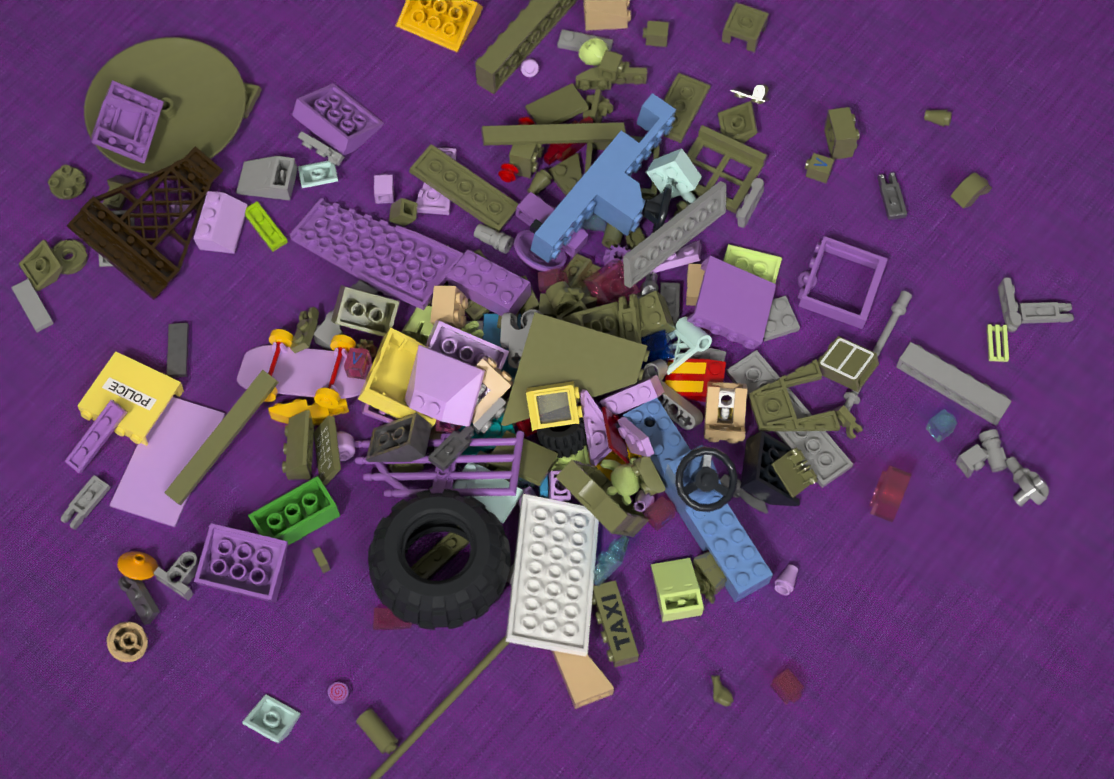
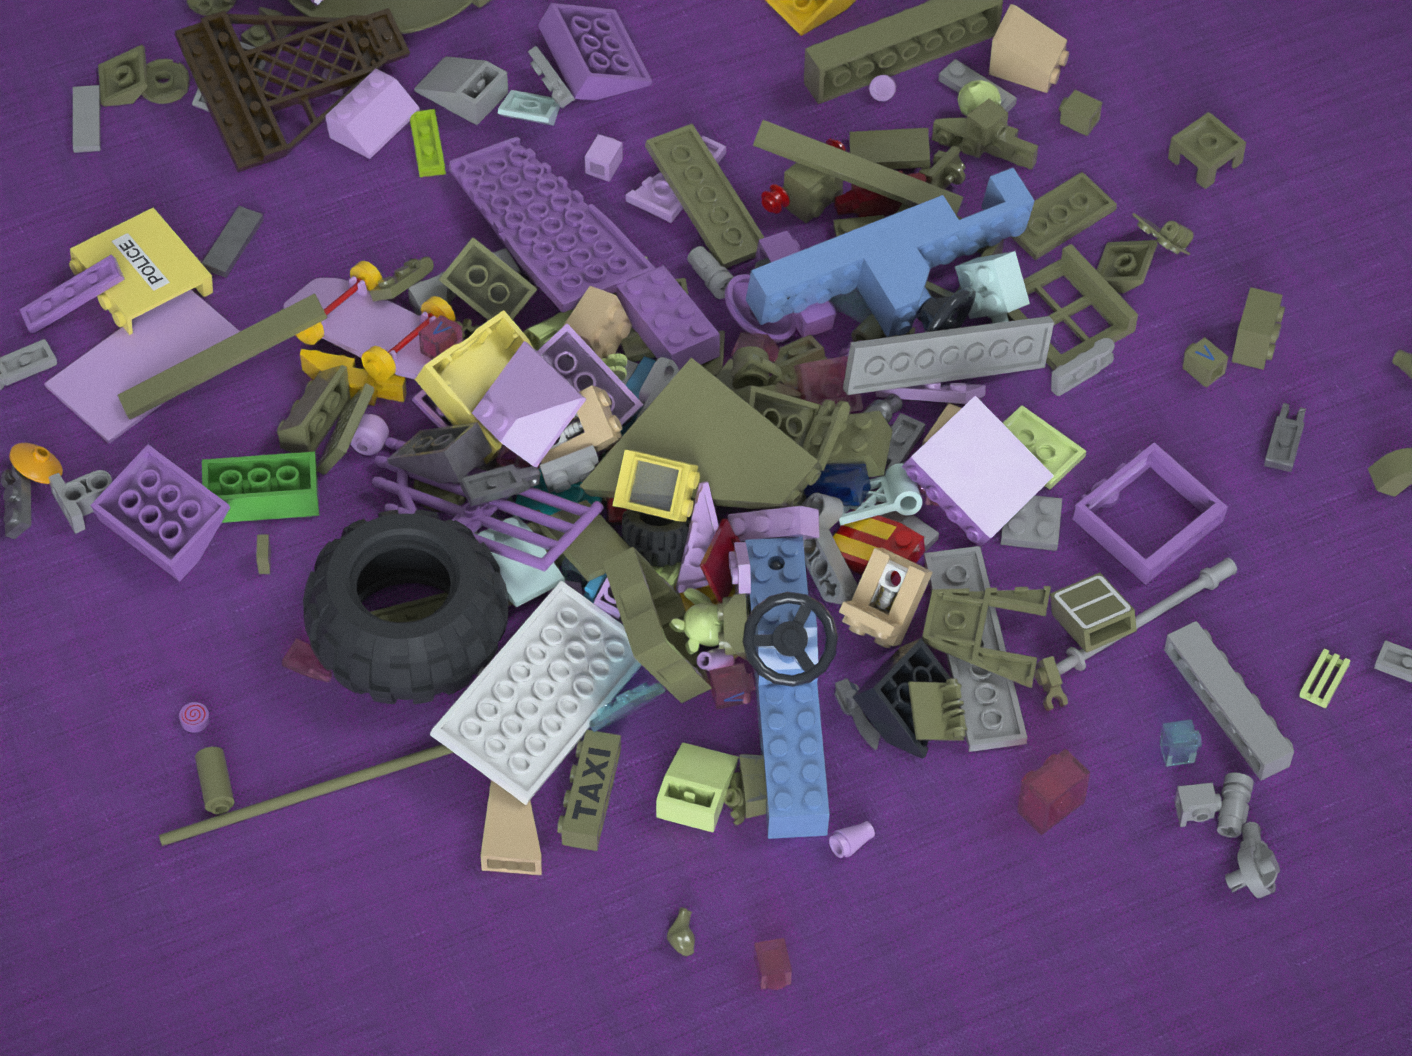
camera: 25 degrees right, 10 degrees down
light aqua slope [243,694,301,743] -> none
olive brick [389,198,418,226] -> none
olive cone [527,169,552,195] -> none
light grey hinge [998,278,1022,333] -> none

